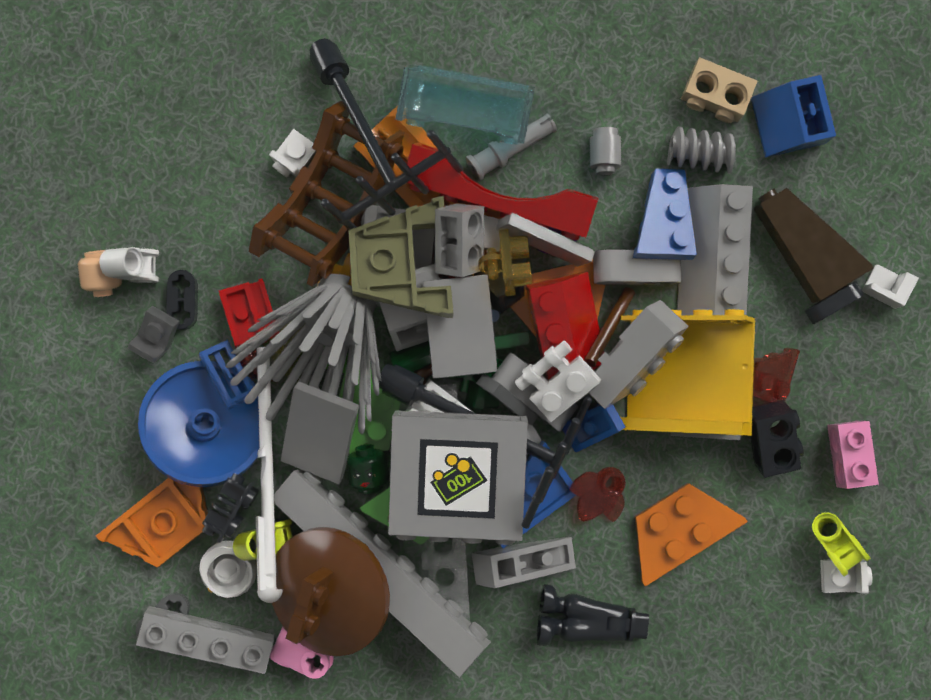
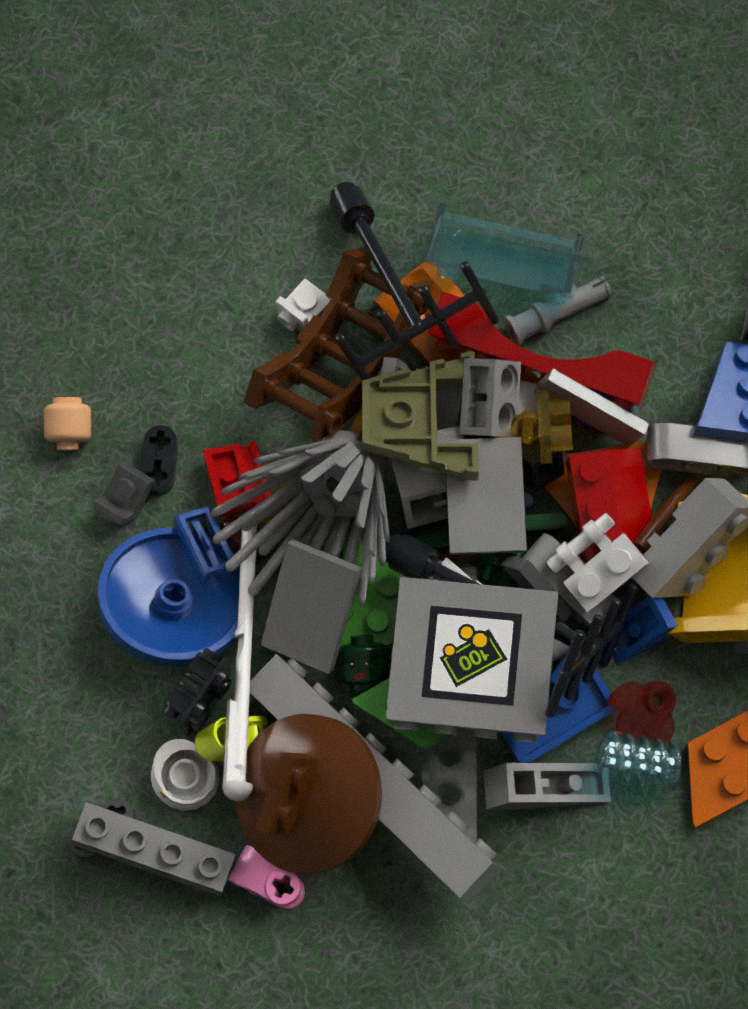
camera: 15 degrees right, 15 degrees down
orange wing [96,478,208,567] -> none
white piece [99,247,159,283] -> none
black piece [537,584,649,646] -> none
light grey brick [590,127,621,175] -> none
none -> clear light blue piece [594,730,681,792]

